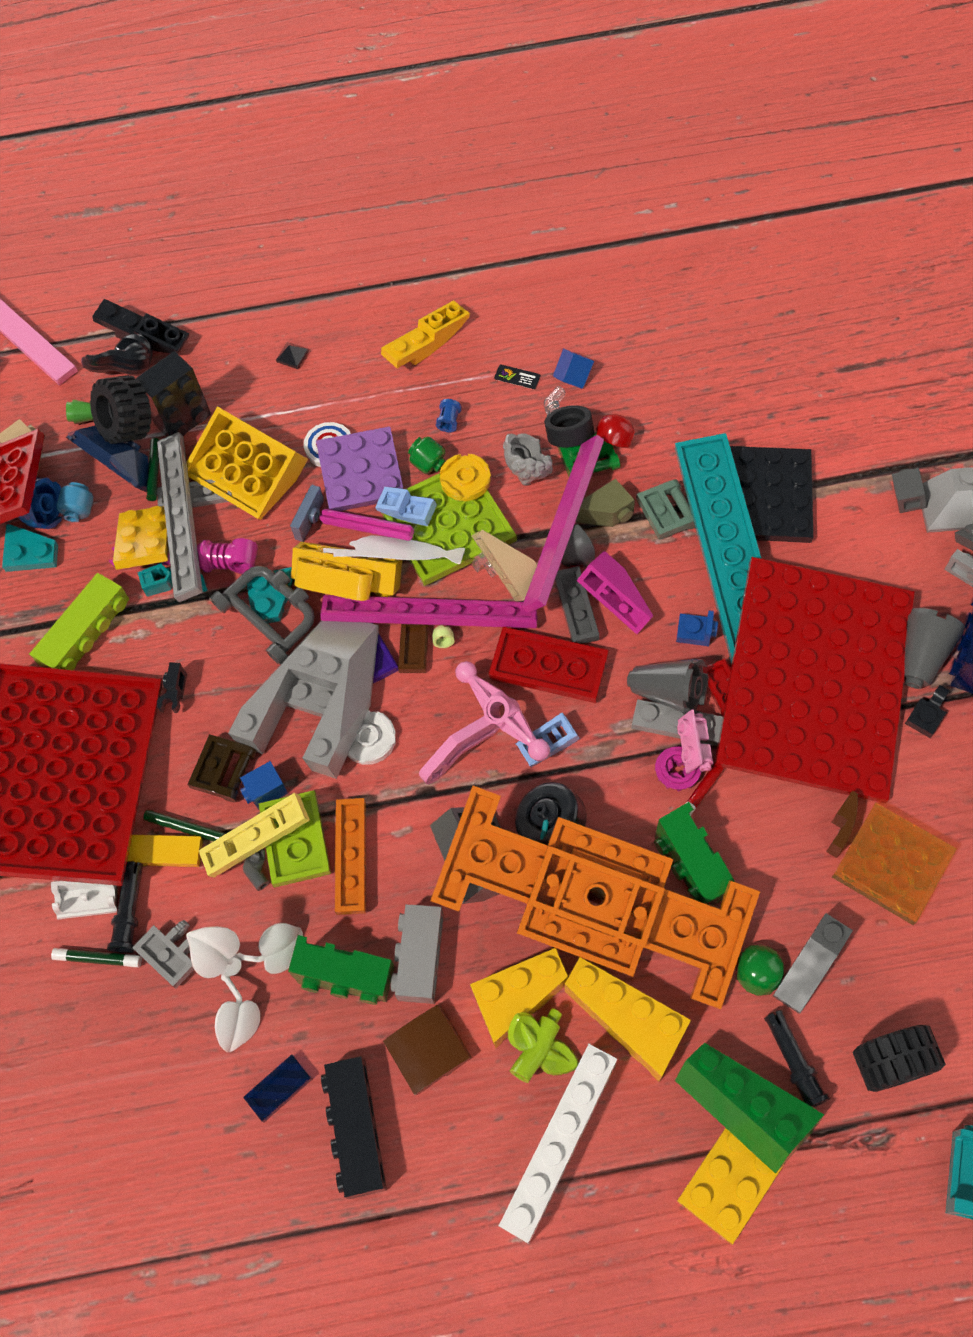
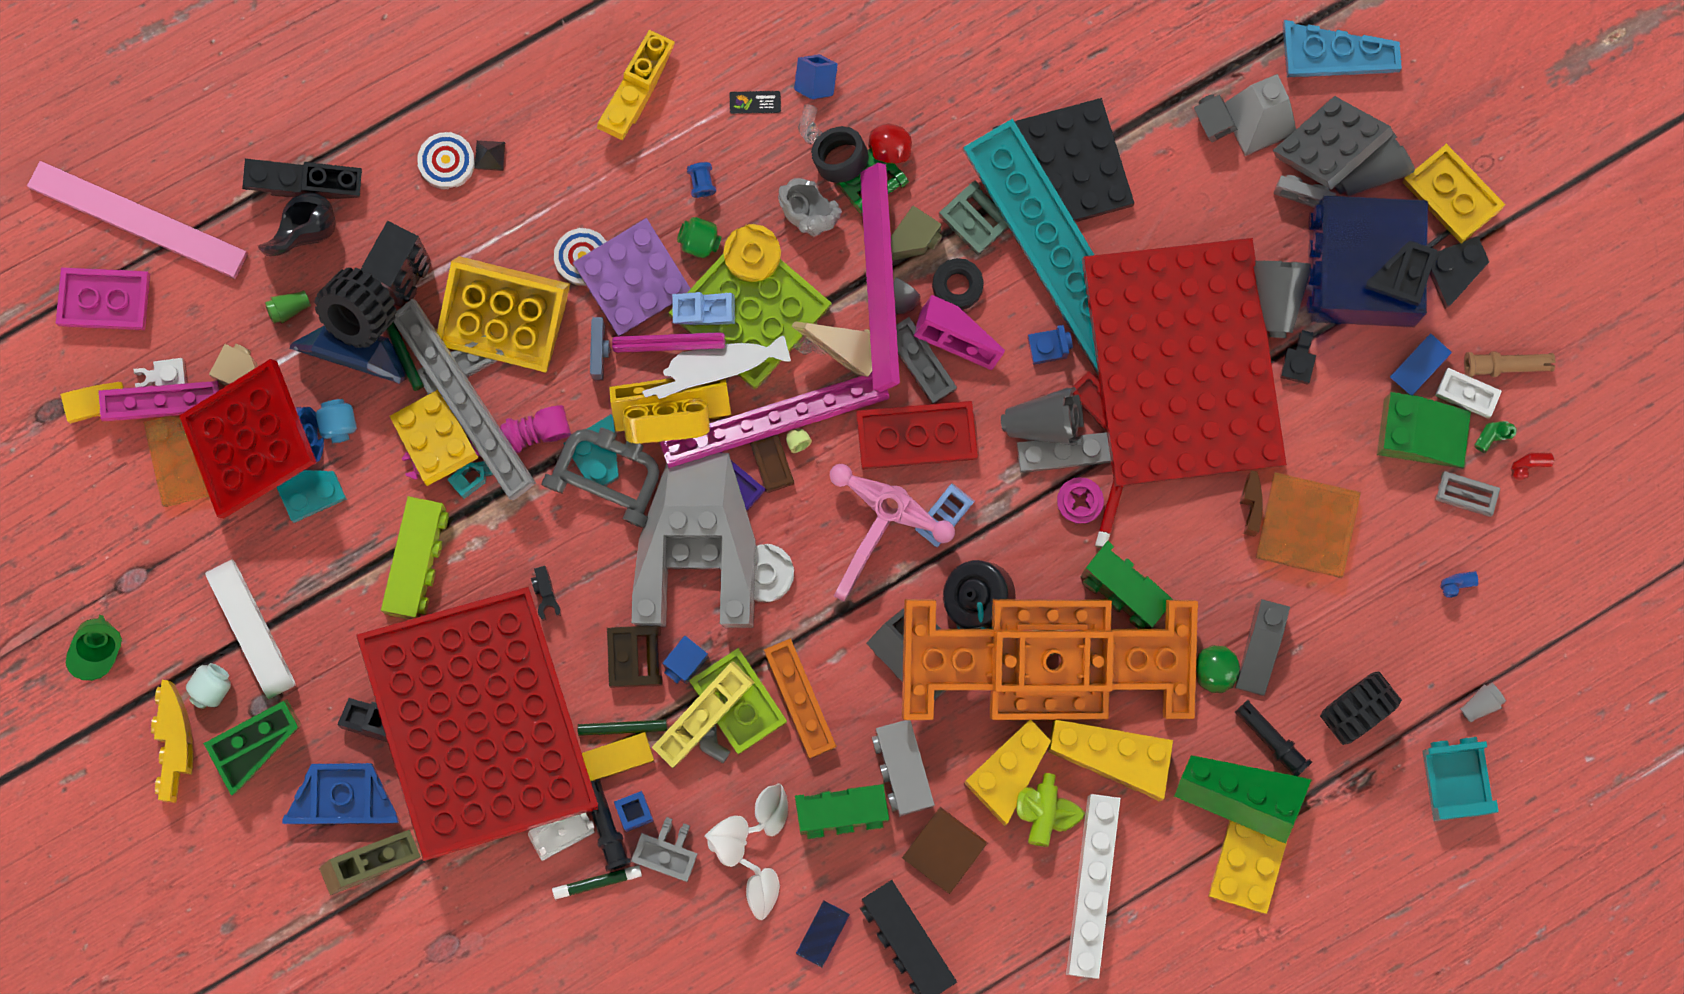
camera: 30 degrees left, 15 degrees up
bright pink hinge [677,710,713,774] -> none
none -> white tile [418,132,475,189]
none -> blue brick [614,791,654,832]
none -> black tyre [932,258,984,310]

